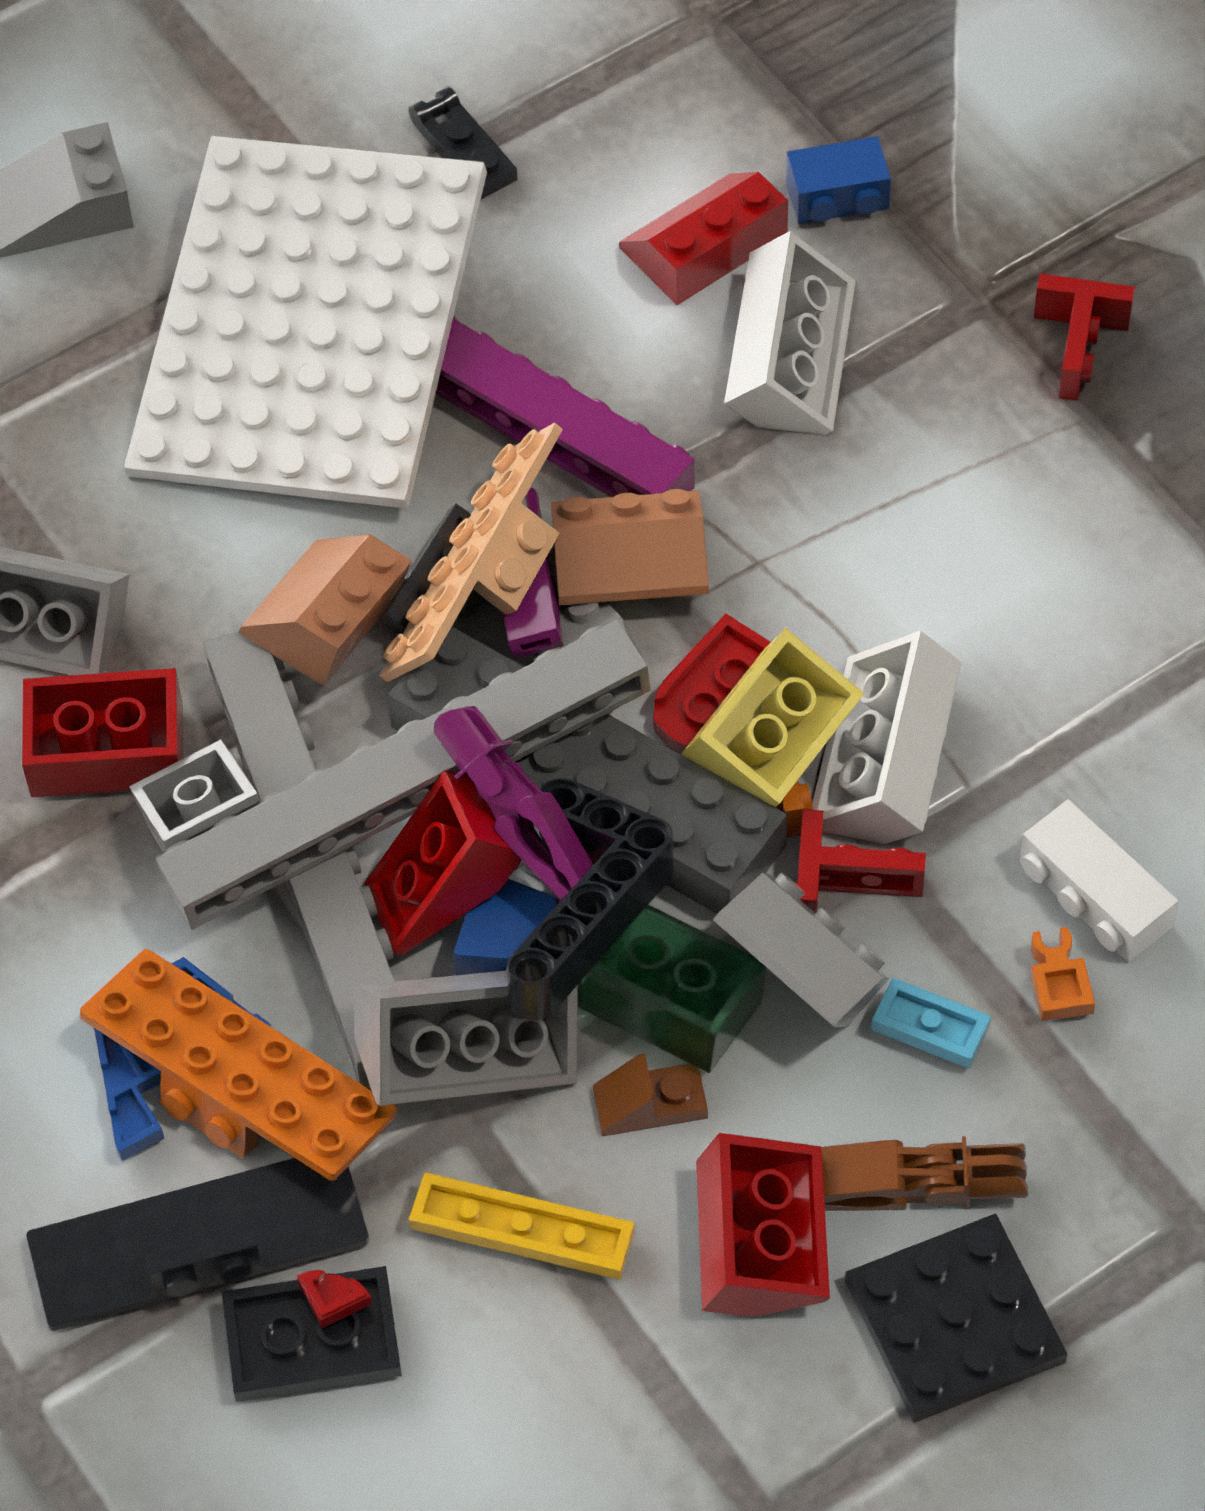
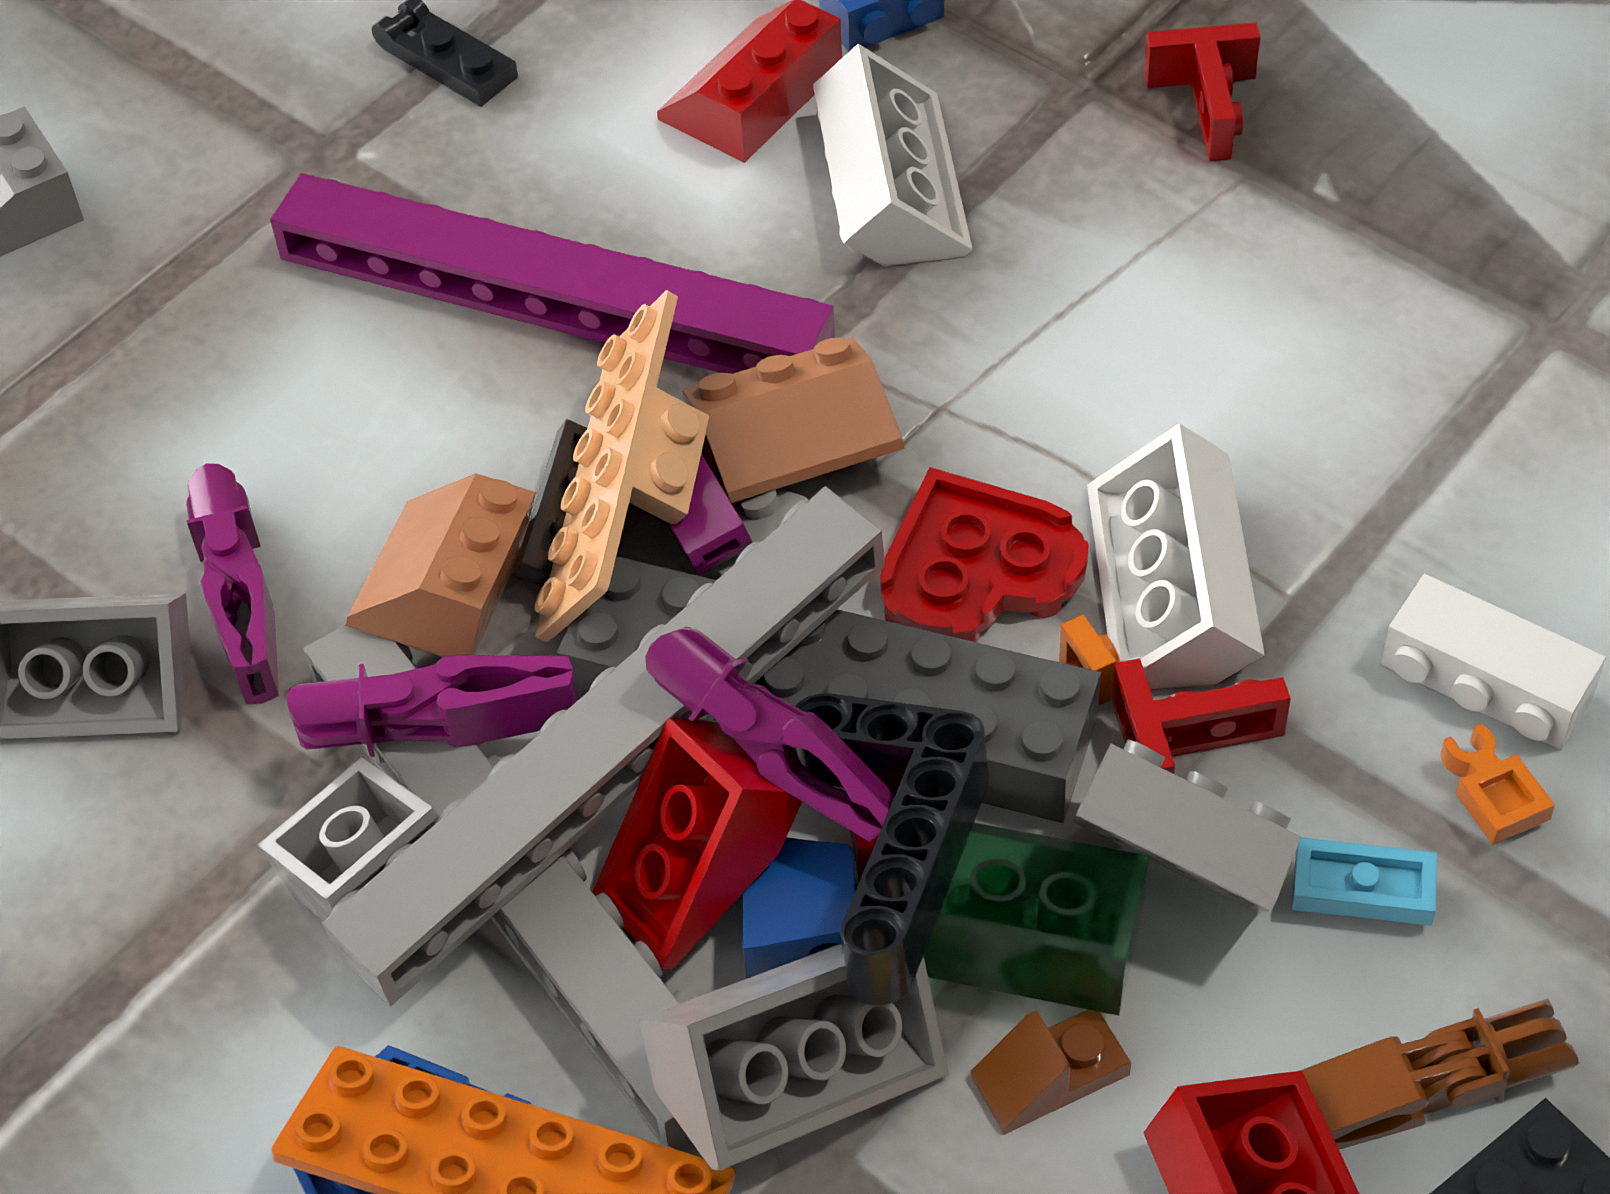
camera: 15 degrees left, 5 degrees down
red brick [22,668,184,798] -> none
white plate [124,136,487,509] -> none
light yellow slope [681,628,865,807] -> none
none -> magenta arm [186,463,279,704]
none -> magenta arm [286,655,578,757]

